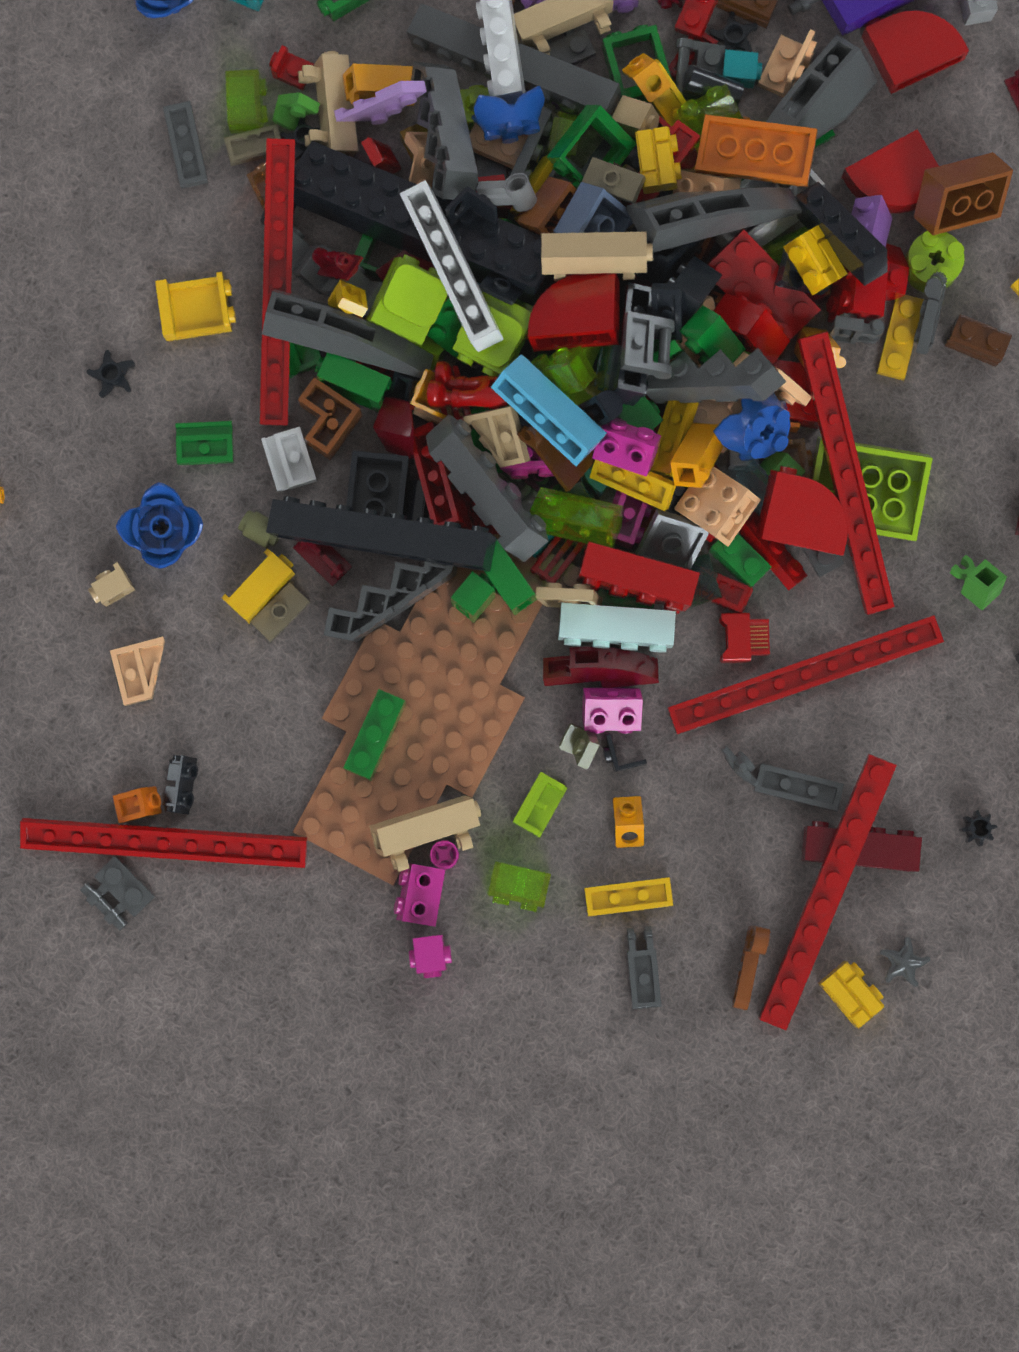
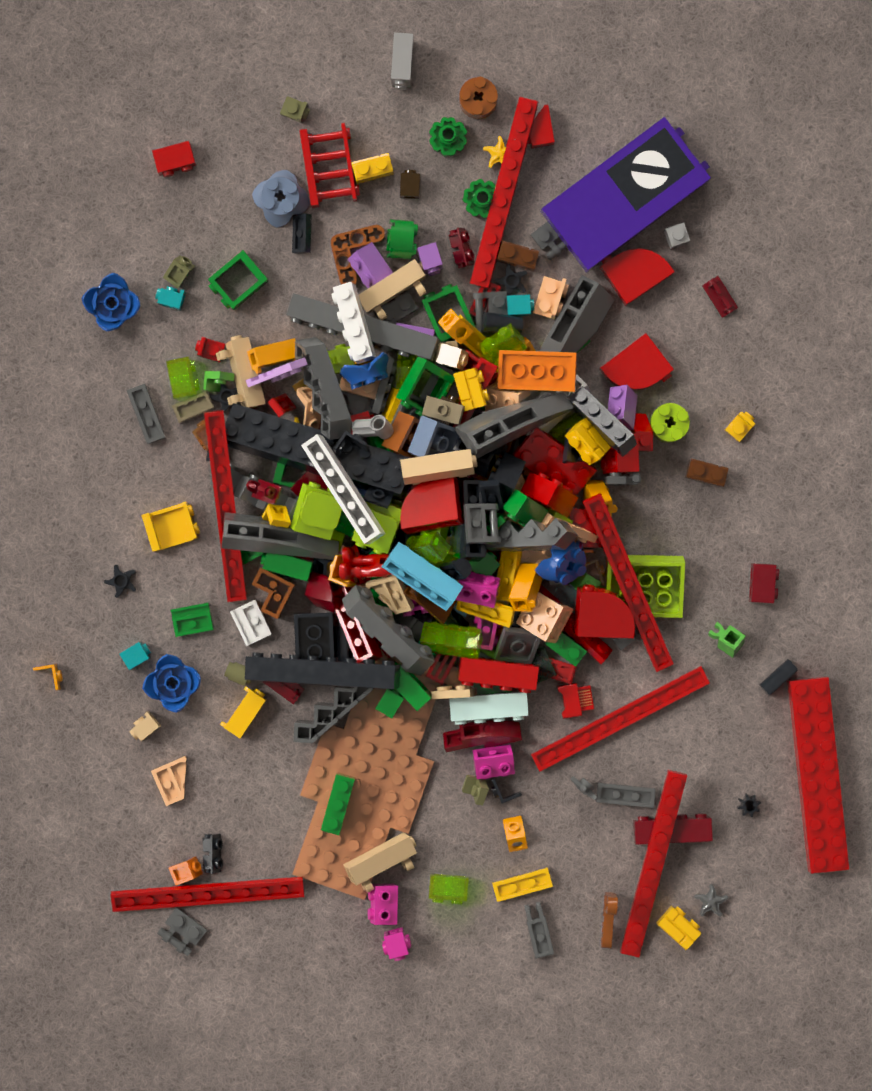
camera: 10 degrees left, 5 degrees up
dark tan plate [250,582,310,643] -> none
dark pink wheel [430,840,459,870] -> none
lime hinge [513,772,567,838] -> none
yellow plate [876,295,924,381] -> none
dark orange brick [914,152,1013,235] -> none
dark grey hinge [914,271,947,355] -> none
none -> teal brick [119,642,151,670]

